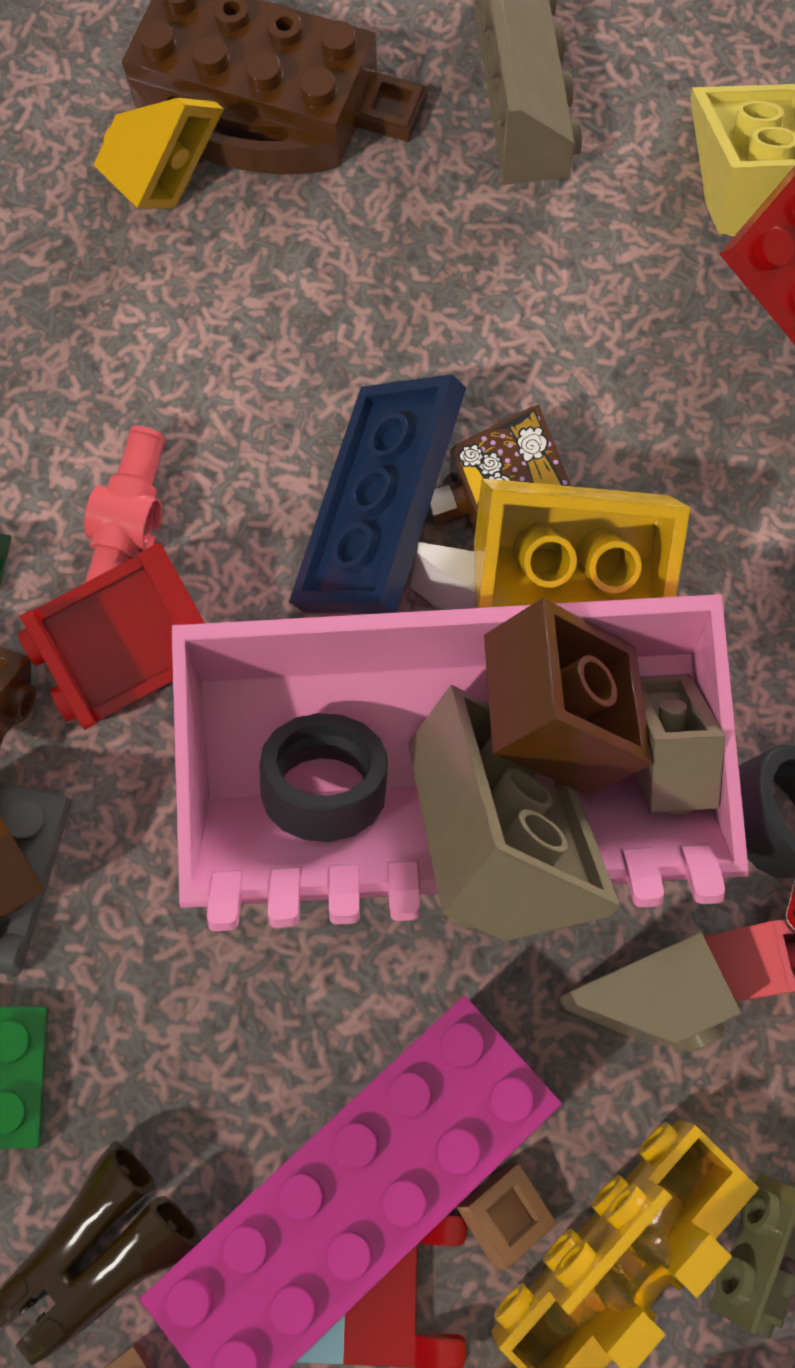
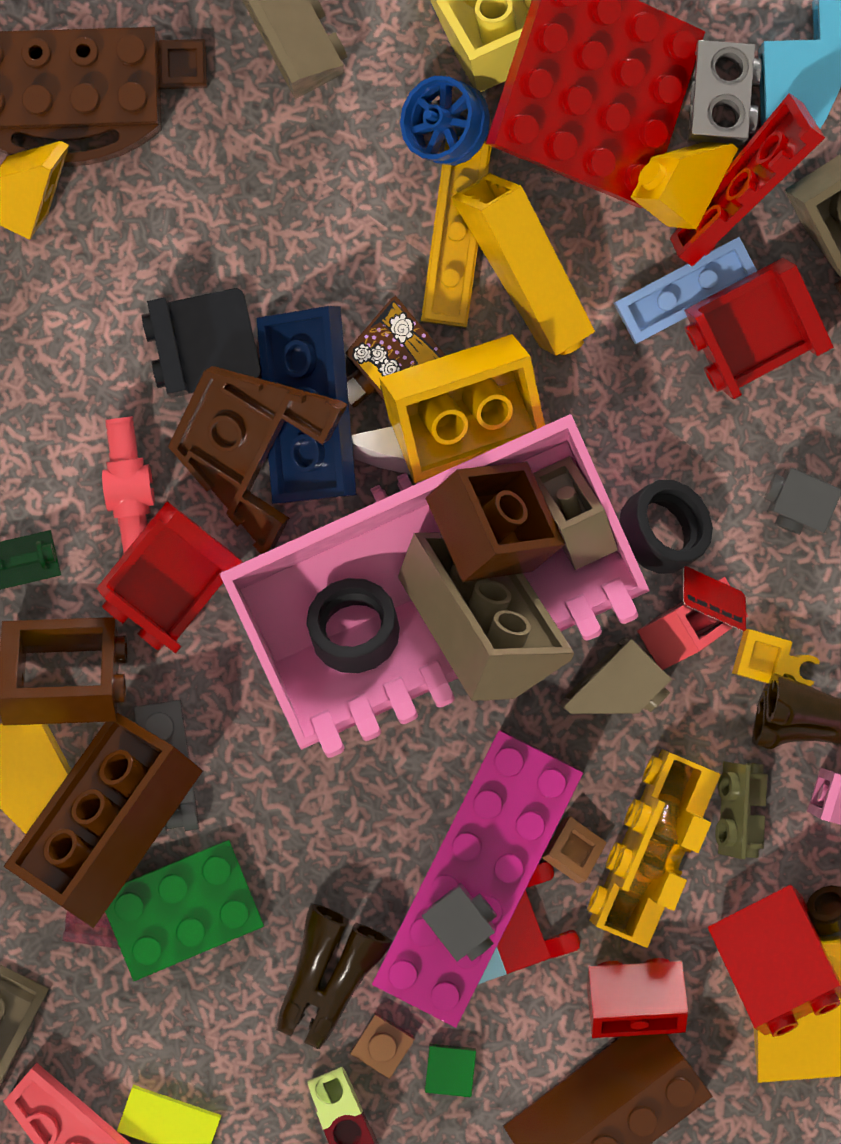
camera: 20 degrees left, 15 degrees up
none -> black bracket [141,288,261,398]
none -> reddish brown wing [168,366,348,554]
none -> blue wheel [400,76,490,166]
none -> yellow tile [421,138,492,328]
none -> dark grey brick [421,883,497,962]
none -> yellow slope [451,173,595,356]

